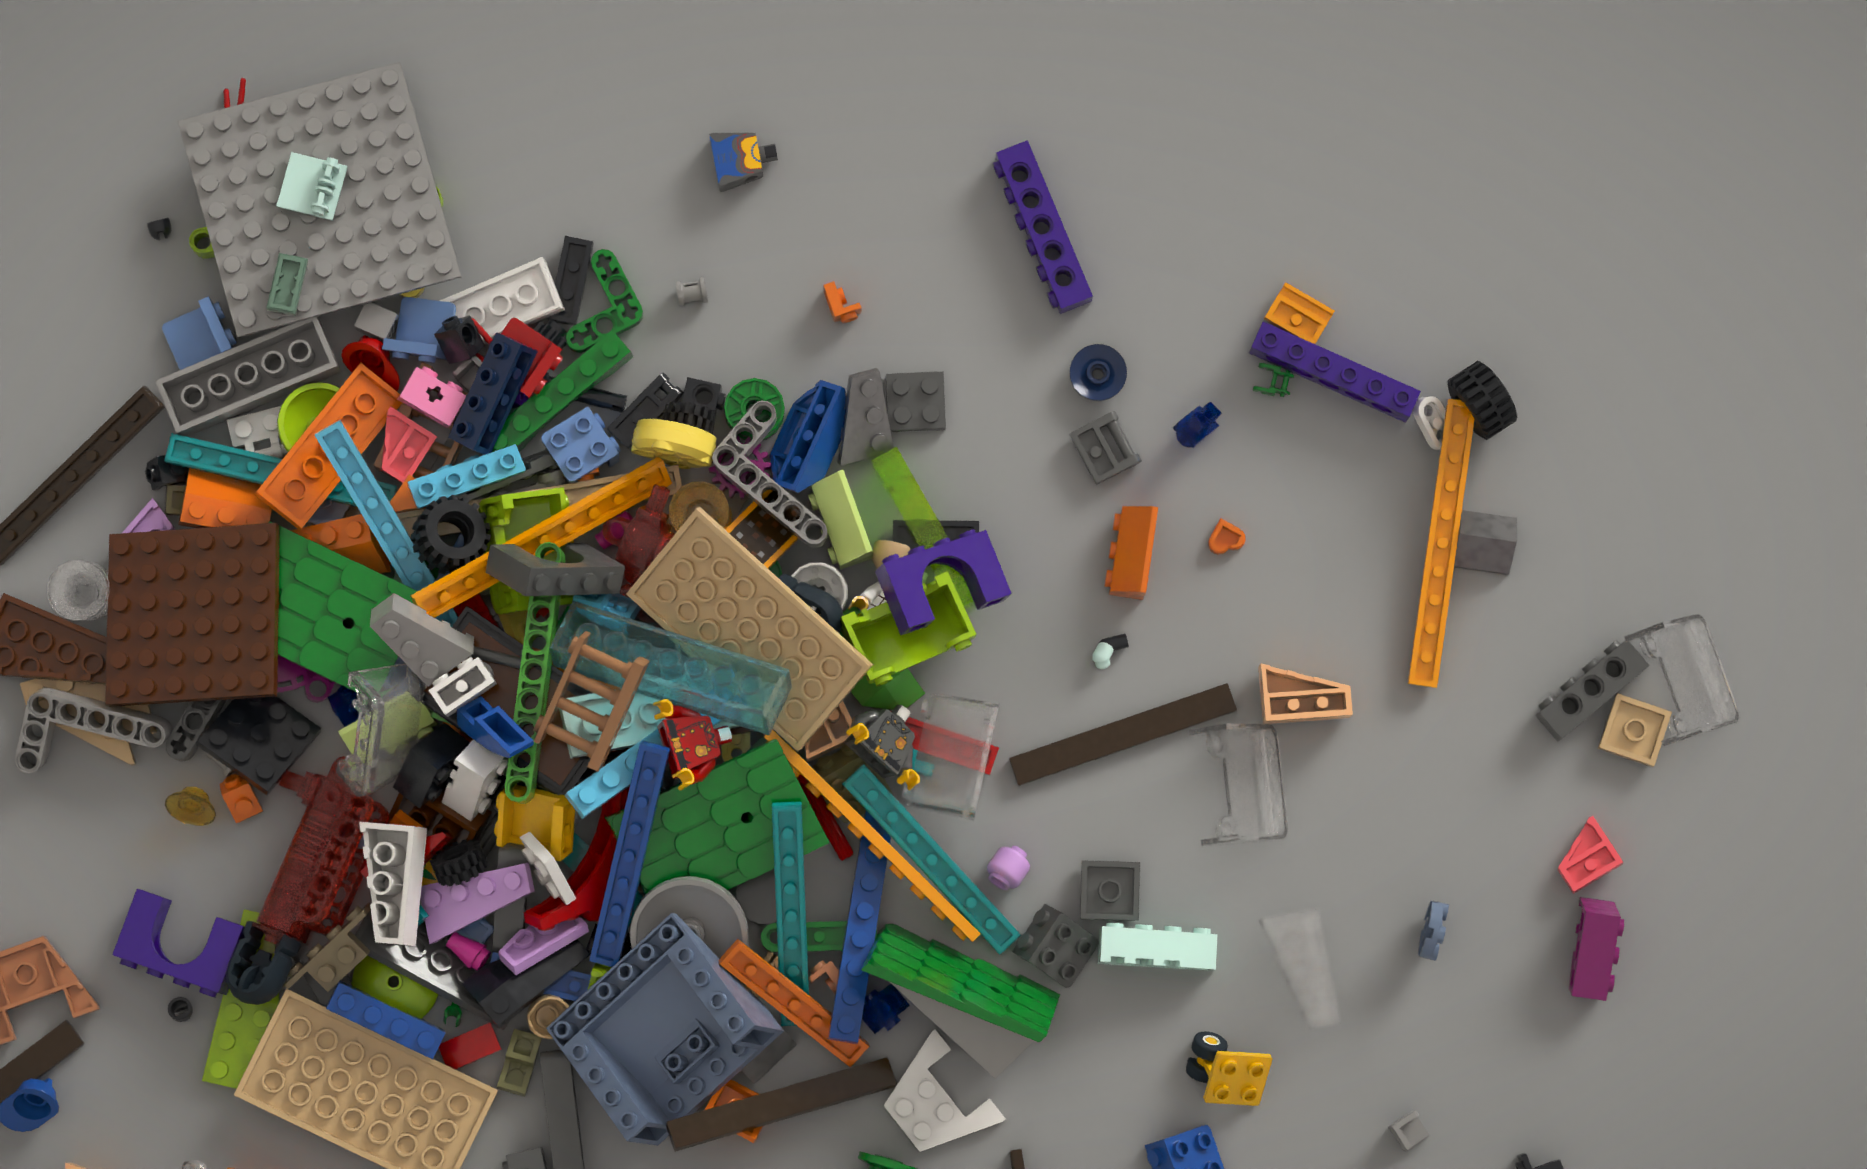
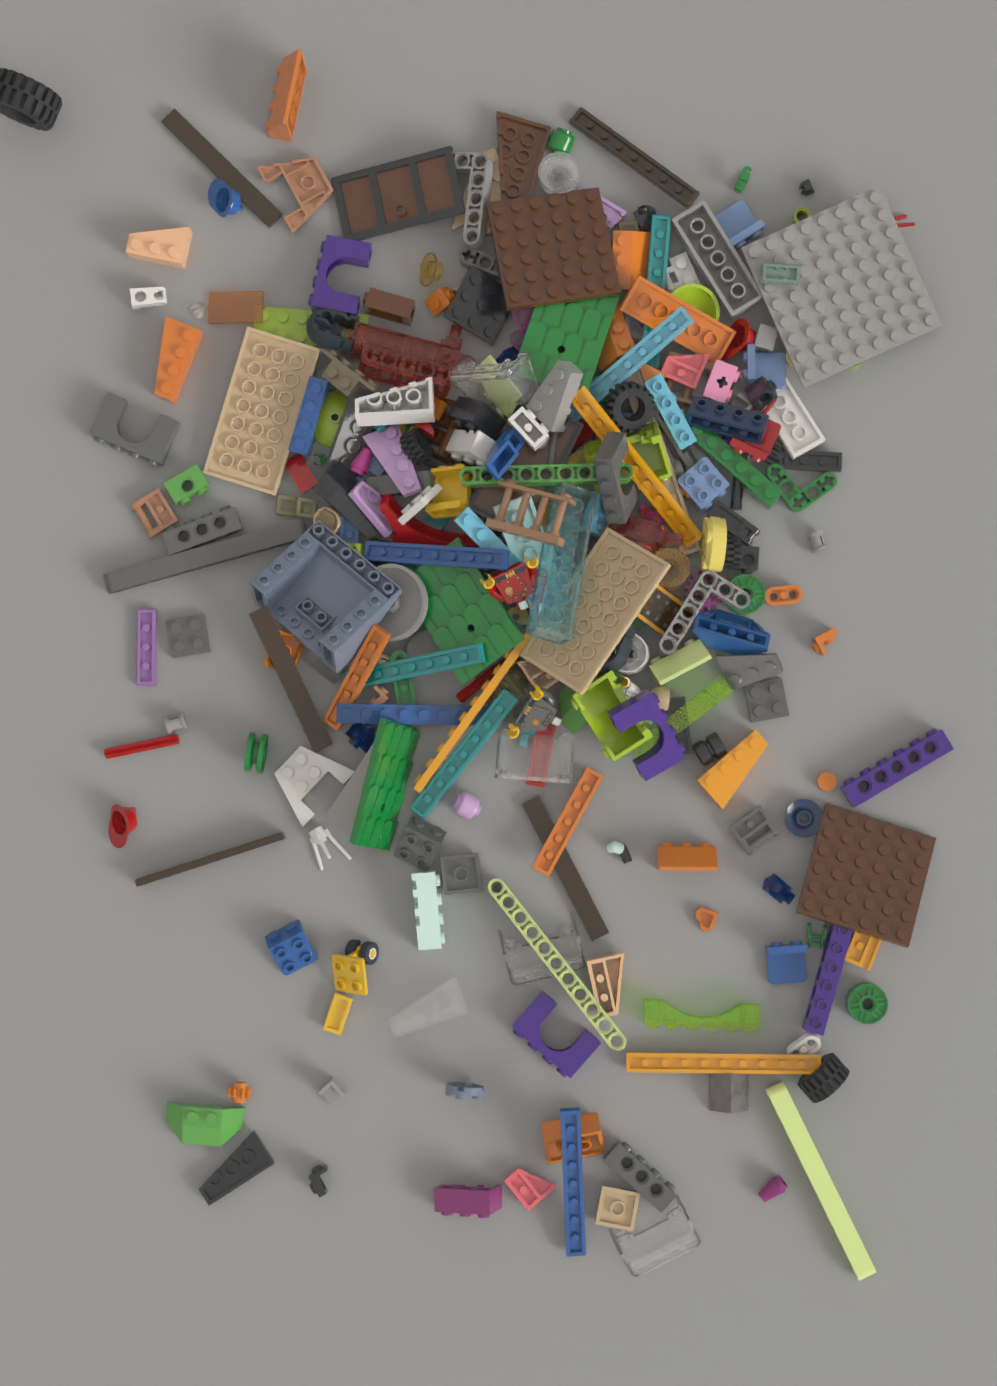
camera: 85 degrees right, 5 degrees up
black hinge [168,997,193,1022] -> none
light aqua hinge [276,152,348,221] -> none
torso [709,133,778,192] -> none
none -> clear orange piece [207,291,265,324]
none -> white plant [309,826,352,871]
none -> yellow plate [323,992,353,1036]
none -> door [331,146,466,241]
none -> reddish brown window [362,287,416,327]
none -> yellowish green beam [488,878,627,1051]
none -> dark purple arch [512,990,601,1078]
none -> orange plate [531,767,604,877]
none -> orange slope [540,1112,605,1164]
none -> green head [547,127,575,157]
none -> blue plate [560,1107,586,1257]
none -> clear neon green arch [643,999,761,1032]
none -> black wheel [692,732,727,766]
none -> light orange wedge [696,730,768,809]
none -> green piece [734,166,752,193]
none -> magenta cone [758,1175,788,1202]
none -> orange plate [765,585,803,606]
none -> blue bracket [765,940,807,984]
none -> yellowish green beam [765,1081,876,1281]
none -> reddish brown plate [796,803,936,948]
none -> orange tile [817,772,837,791]
none -> green wheel [845,982,888,1024]

